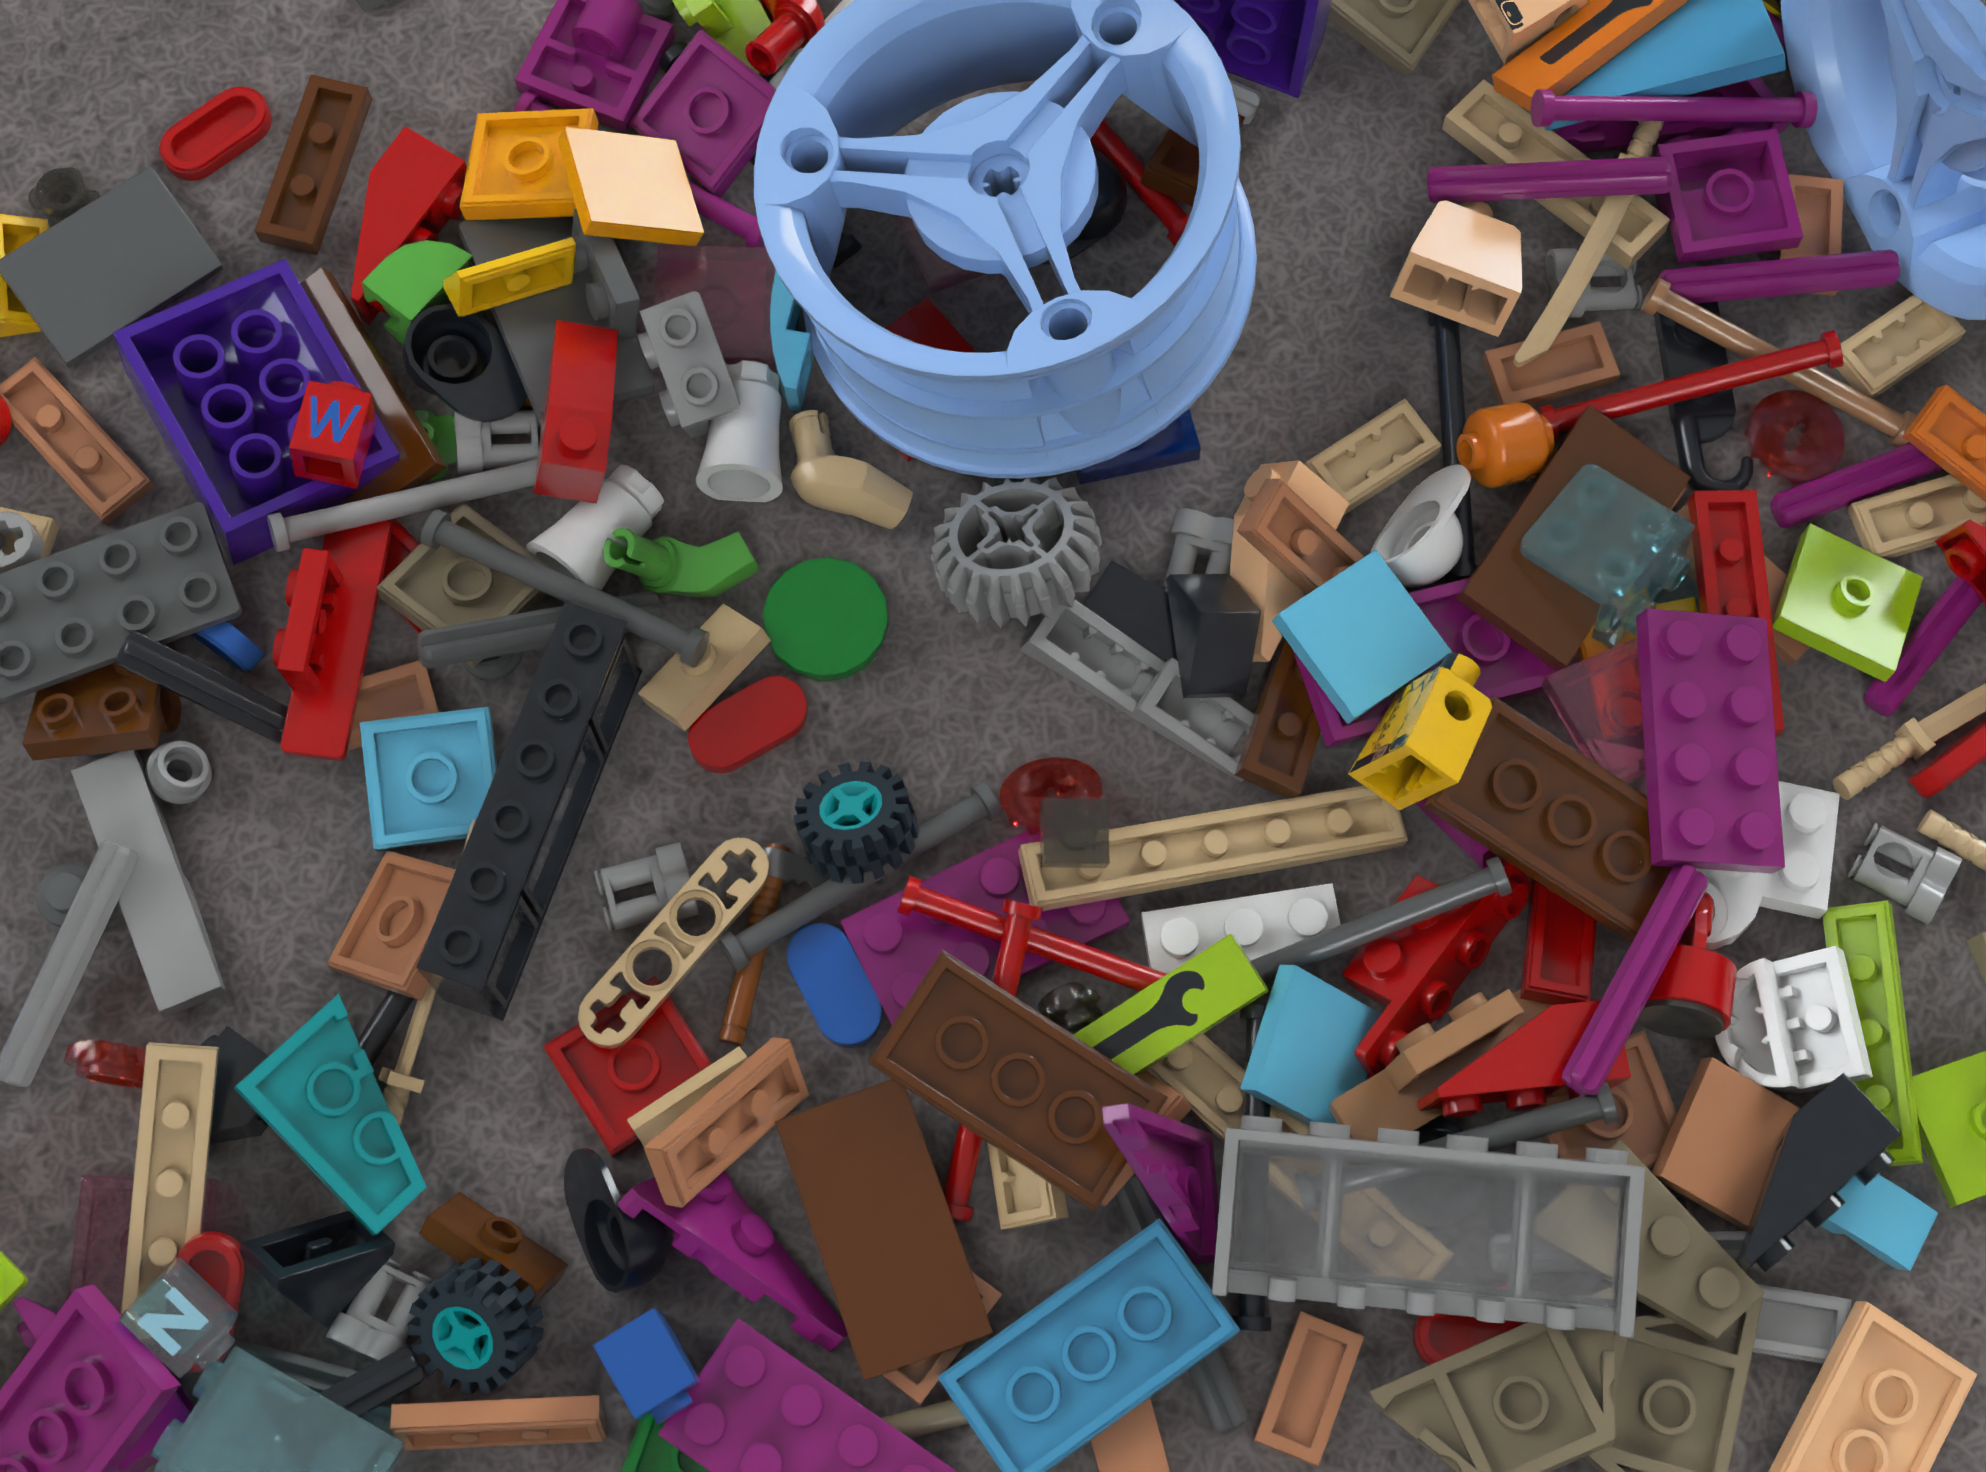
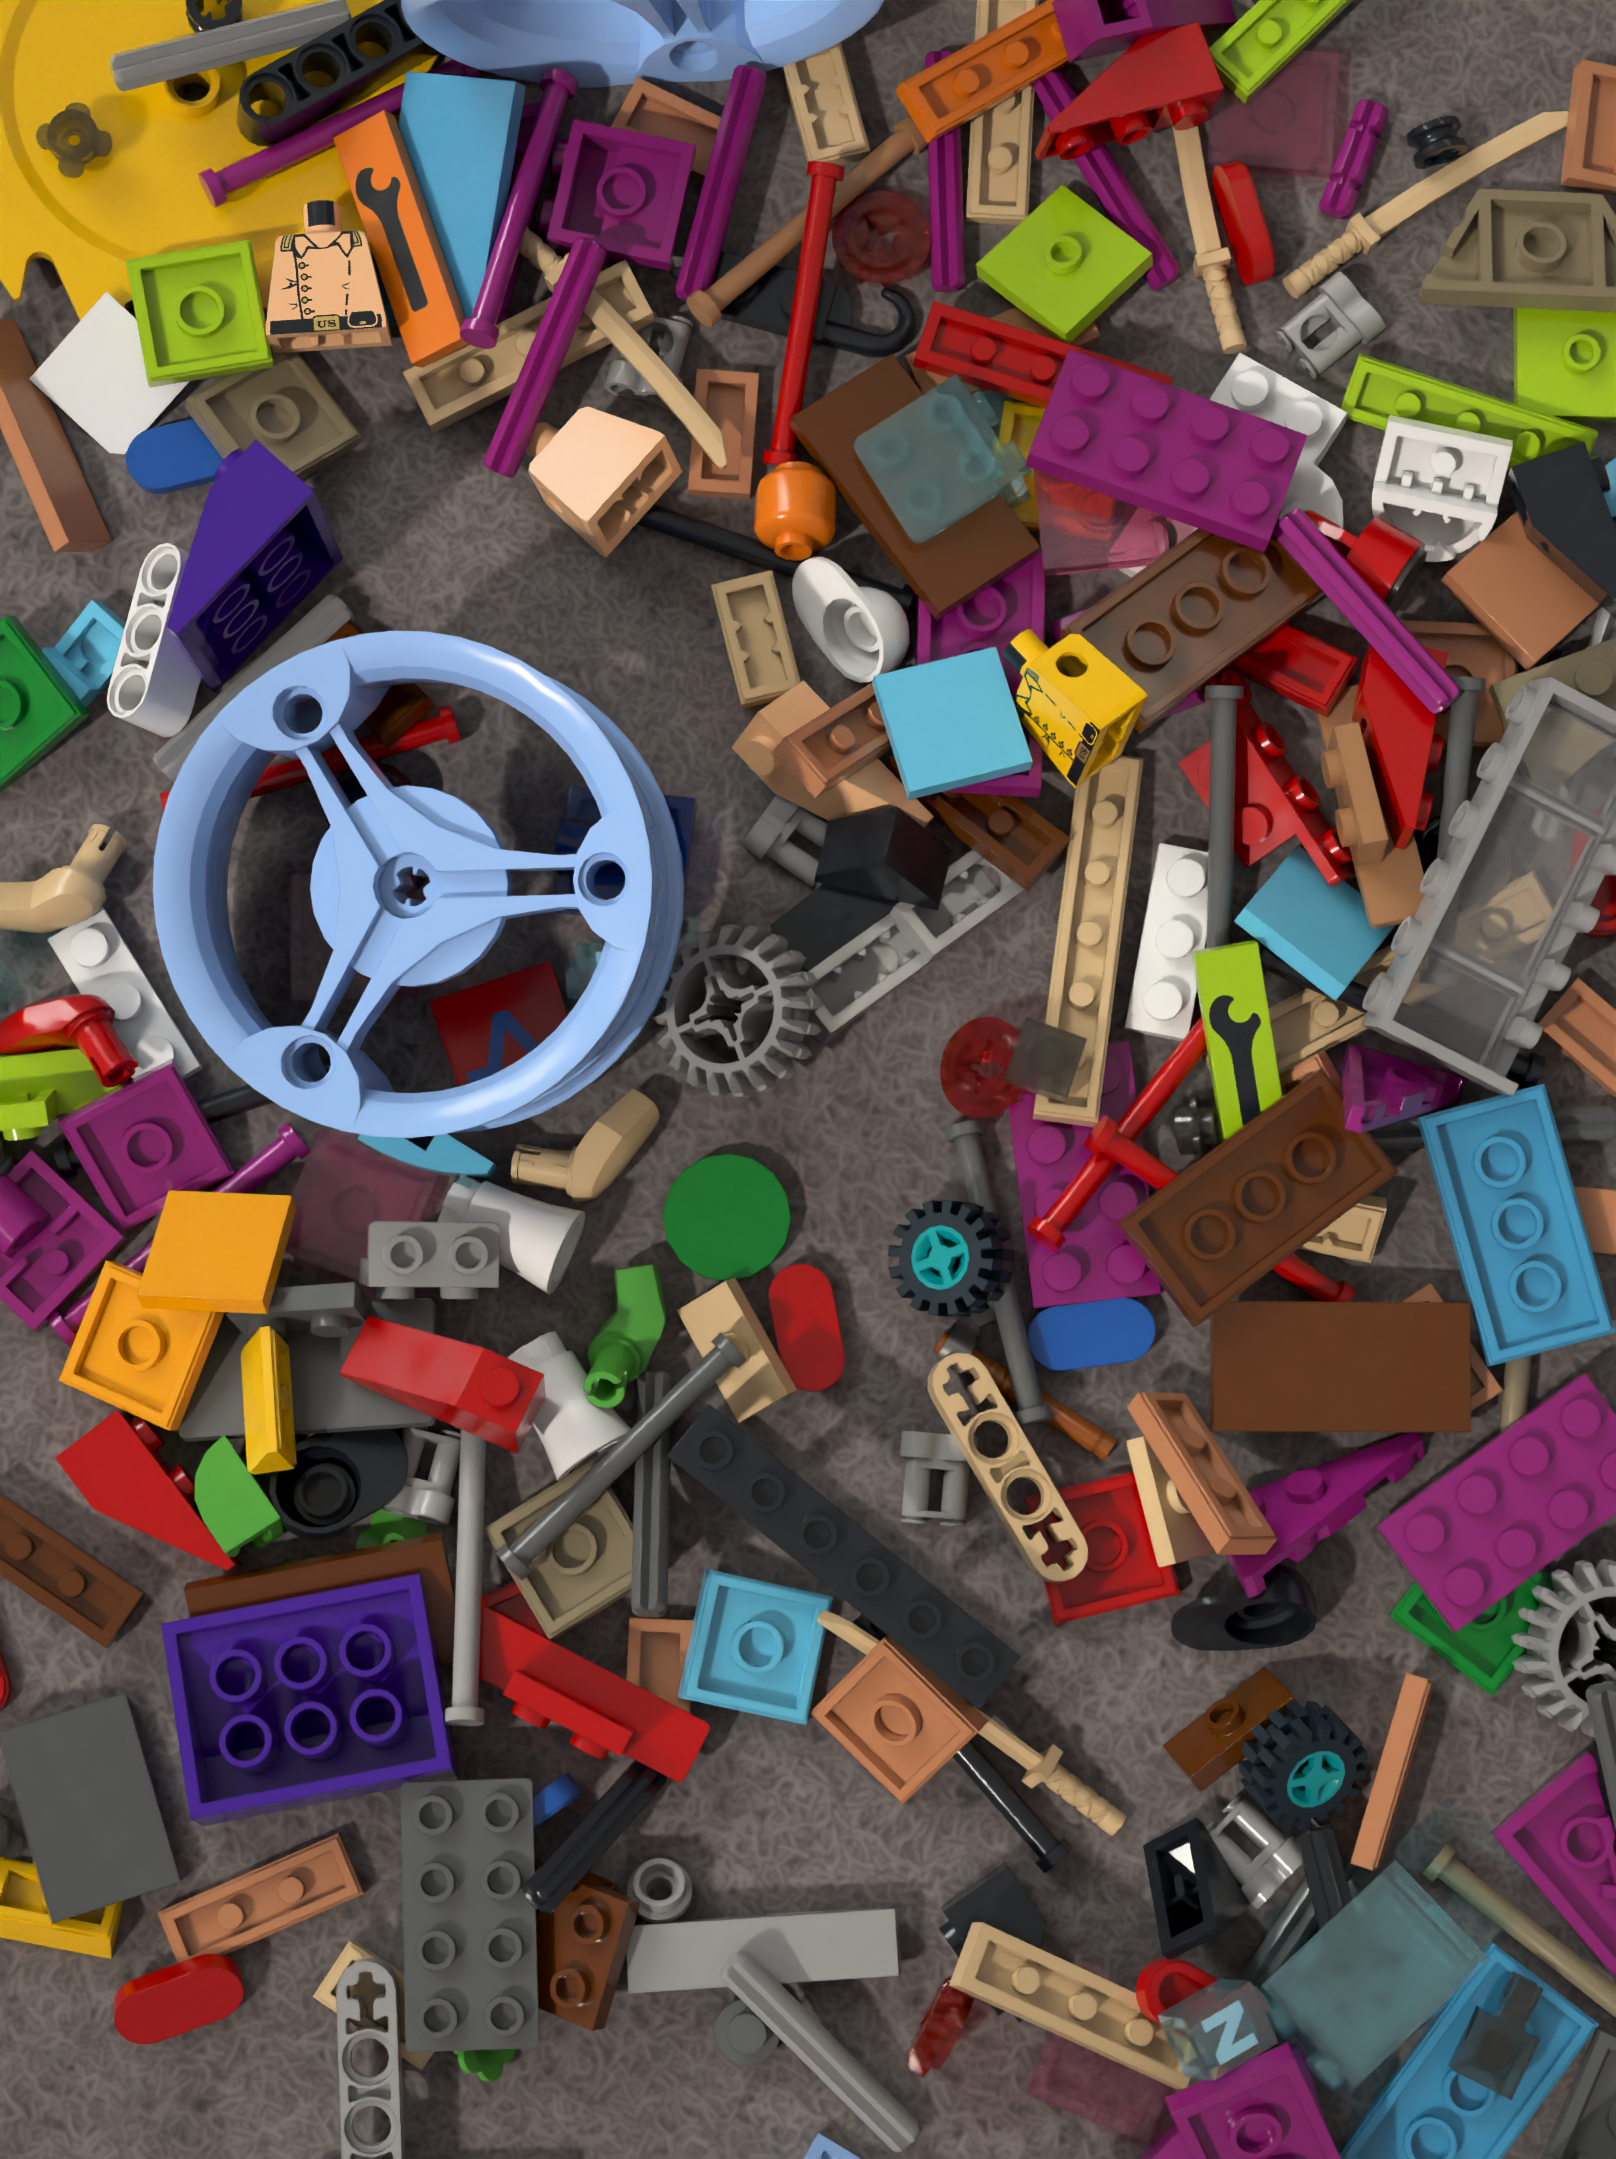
camera: 70 degrees left, 10 degrees up
teal wing [234,994,427,1236] -> none
red brick [289,380,376,489] -> none
blue slope [593,1308,701,1424] -> none

